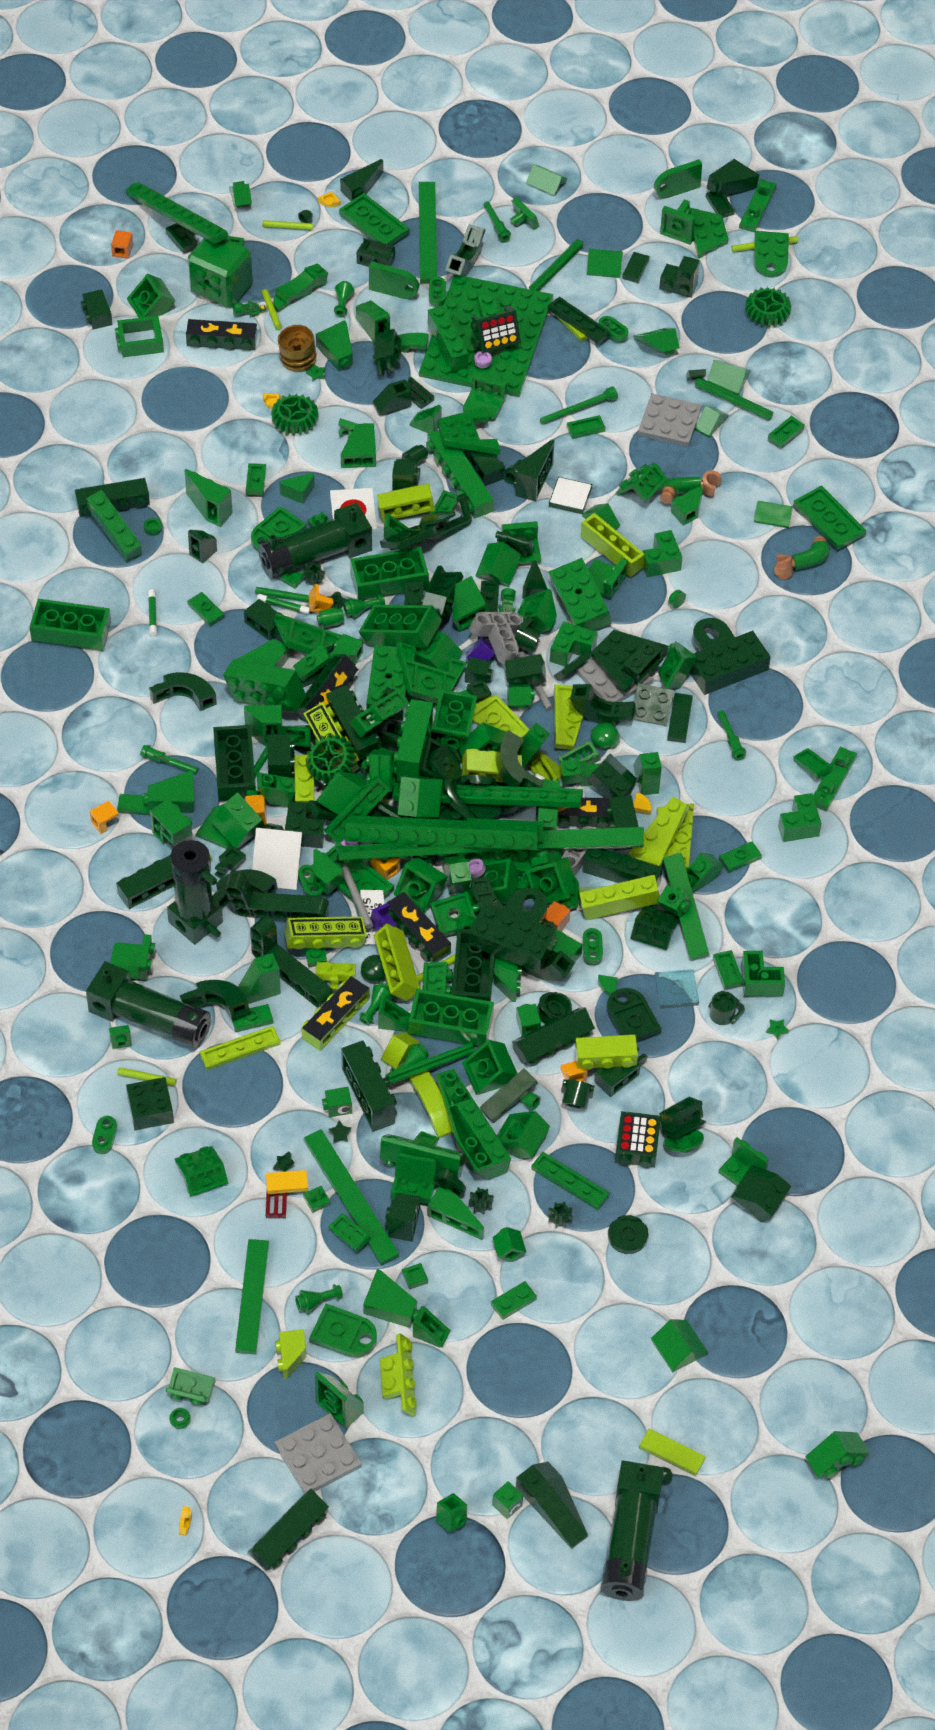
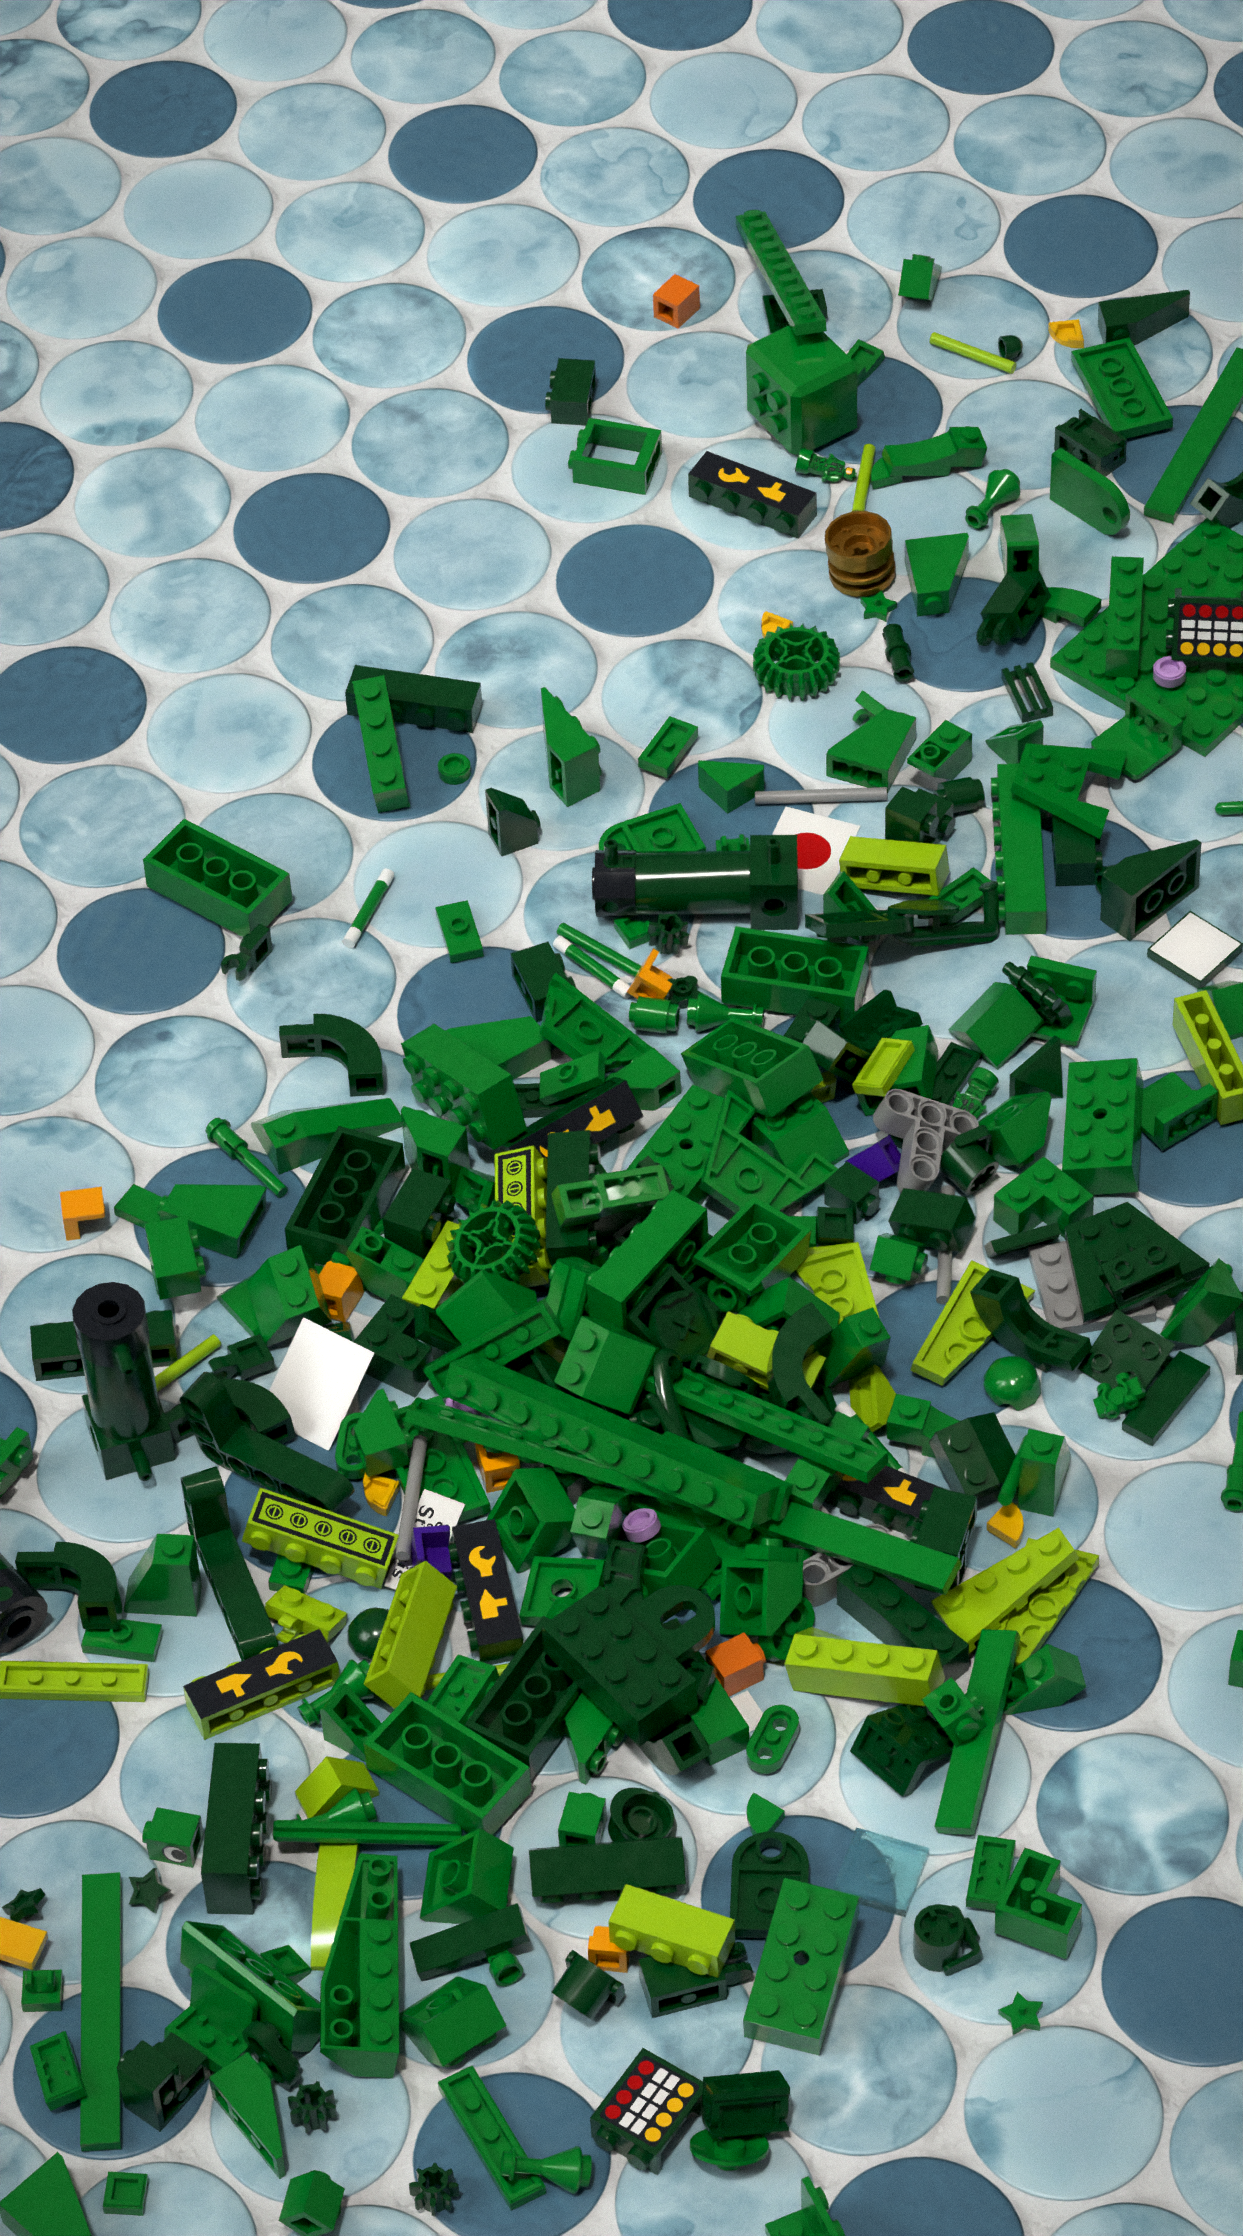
camera: 30 degrees right, 5 degrees down
green slope [127,273,175,318] -> none
dark green slope [373,379,412,416] -> none
green plate [429,277,446,307] -> none
green slope [558,740,601,763] -> none
green plate [719,841,762,873] -> none
none -> dark green plate [221,924,273,981]
none -> green wedge [251,1098,402,1175]
none -> yellow tile [363,1472,400,1517]
none -> green piece [500,2146,592,2194]
none -> green brick [743,1878,860,2056]
none -> light grey bar [755,787,887,805]
none -> lime tile [852,1038,915,1097]
none -> dark green pin [882,624,914,682]
none -> green slope [907,720,972,780]
none -> green bar [998,1435,1027,1506]
none -> green piece [1093,1373,1146,1419]

